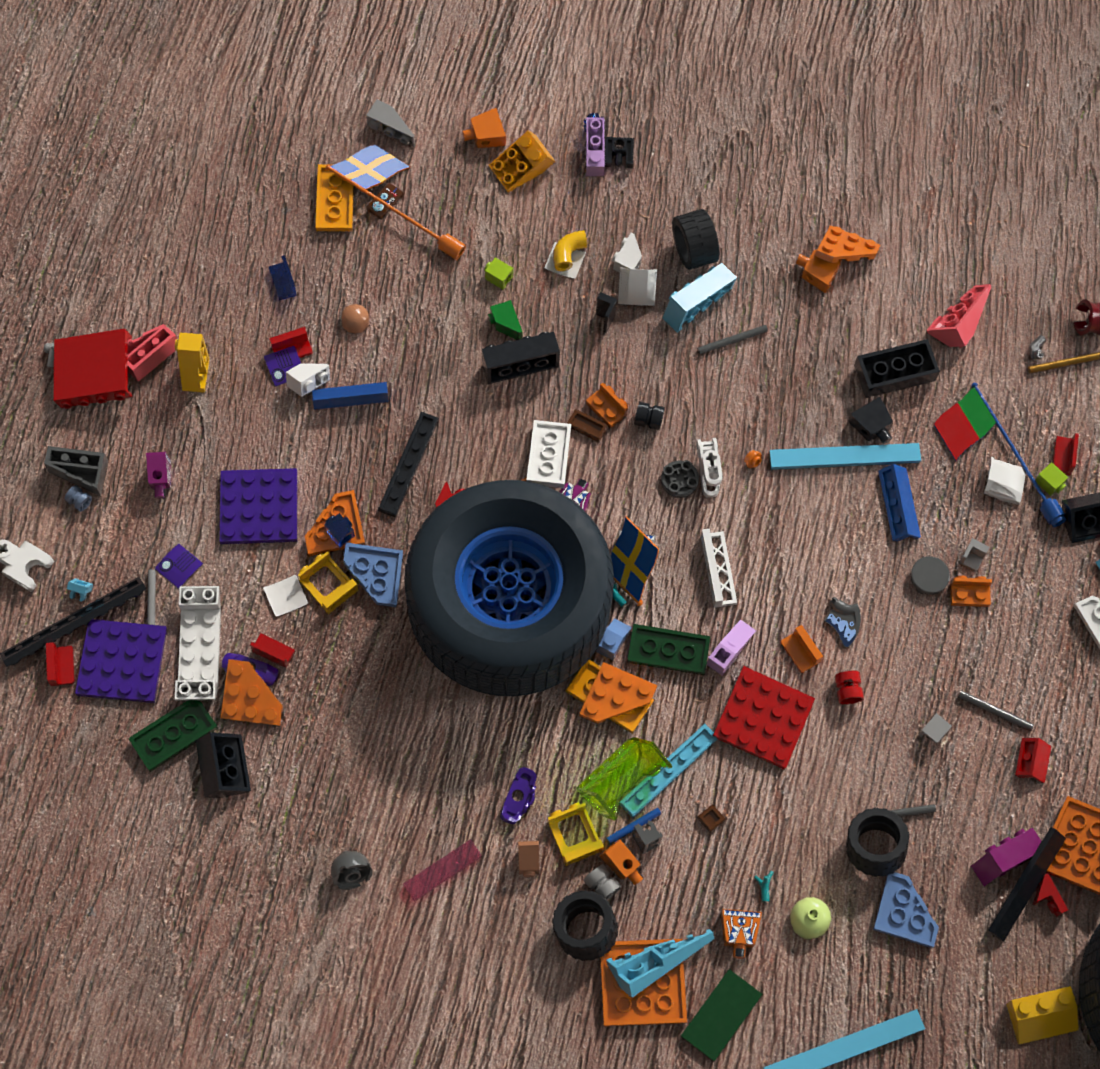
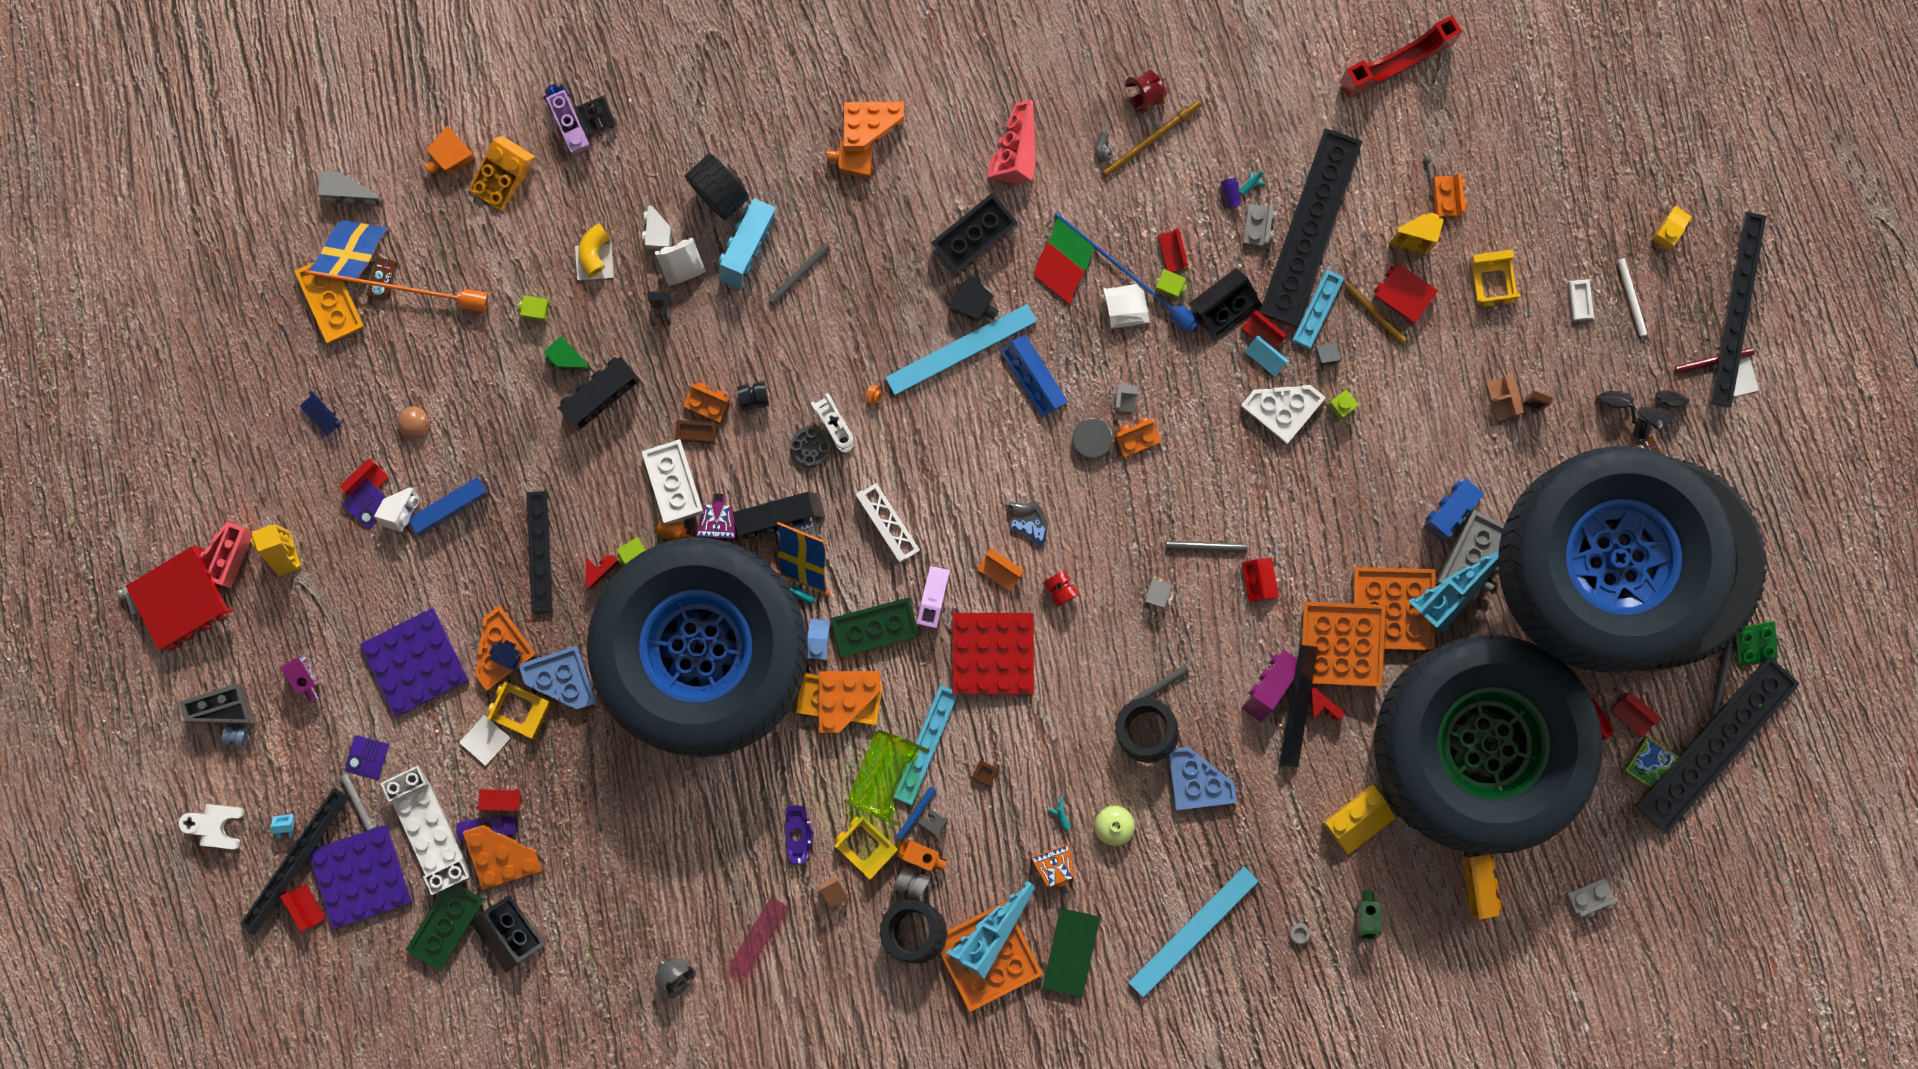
camera: 25 degrees left, 15 degrees up
none -> black wedge [733,491,825,539]

